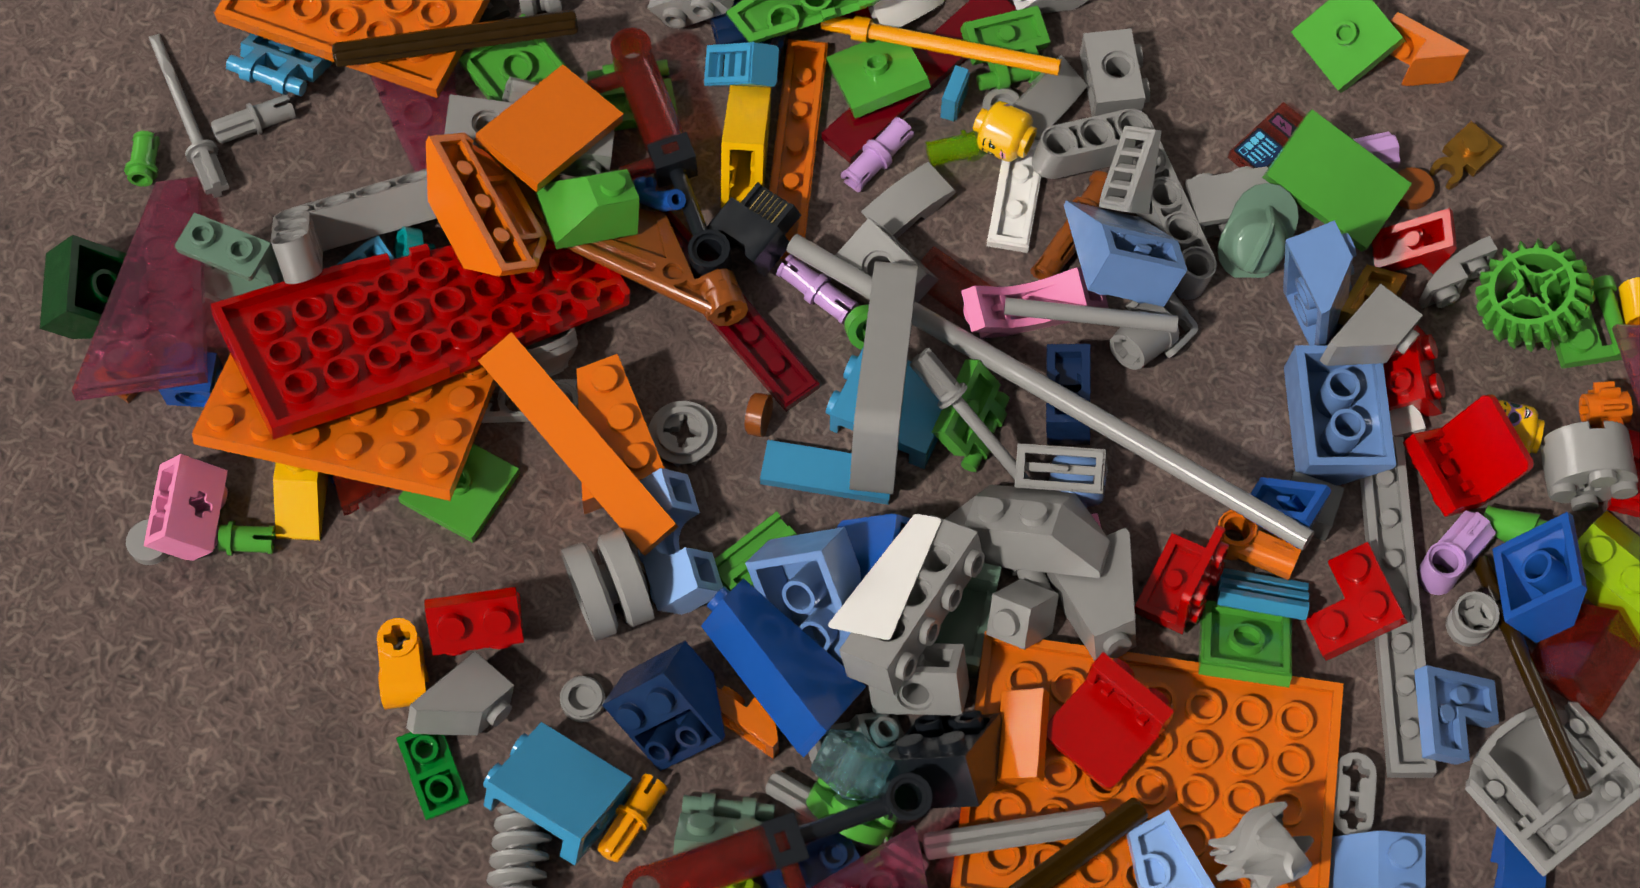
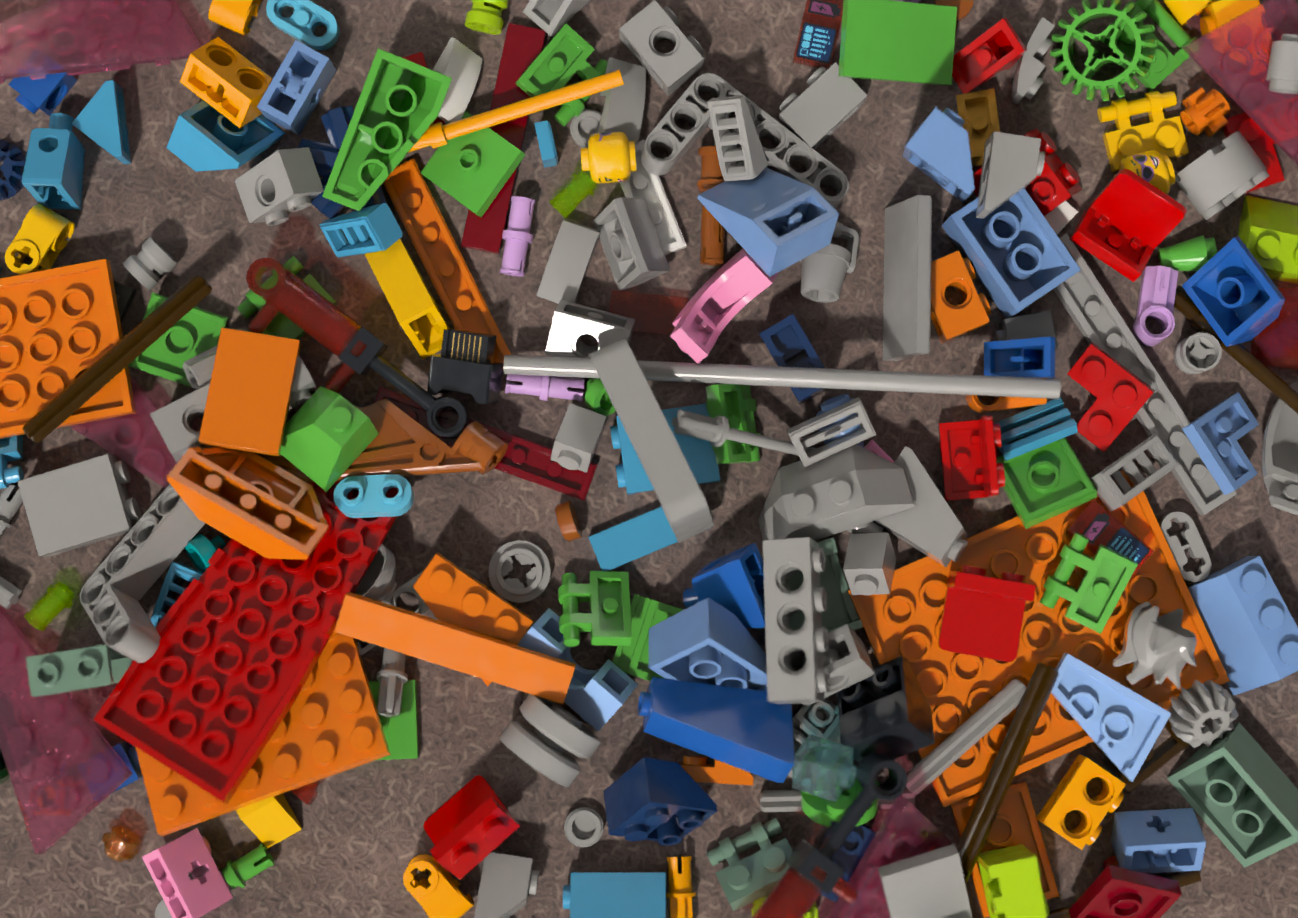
camera: 30 degrees left, 20 degrees up
blue arm [633,177,686,212] -> none
white sticker [828,514,941,640] -> none
orange tile [997,688,1050,784] -> none
light grey bar [1004,297,1178,333] -> none
sand green piece [1217,183,1299,278] -> none
none -> light grey brick [17,454,141,557]
none -> clear neon green pin [24,581,76,632]
none -> clear orange plate [102,825,141,862]
none -> medium azure plate [334,474,415,518]
none -> light grey axle [376,648,408,718]
none -> light grey brick [550,403,607,473]
none -> bright green plate [558,571,632,647]
none -> light grey slope [593,197,671,292]
none -> light grey tile [883,195,932,361]
none -> orange brick [930,250,991,344]
none -> bright green plate [1040,532,1138,634]
none -> tile [1066,500,1154,579]
none -> light grey slope [1090,433,1179,511]
none -> yellow plate [1097,90,1189,172]

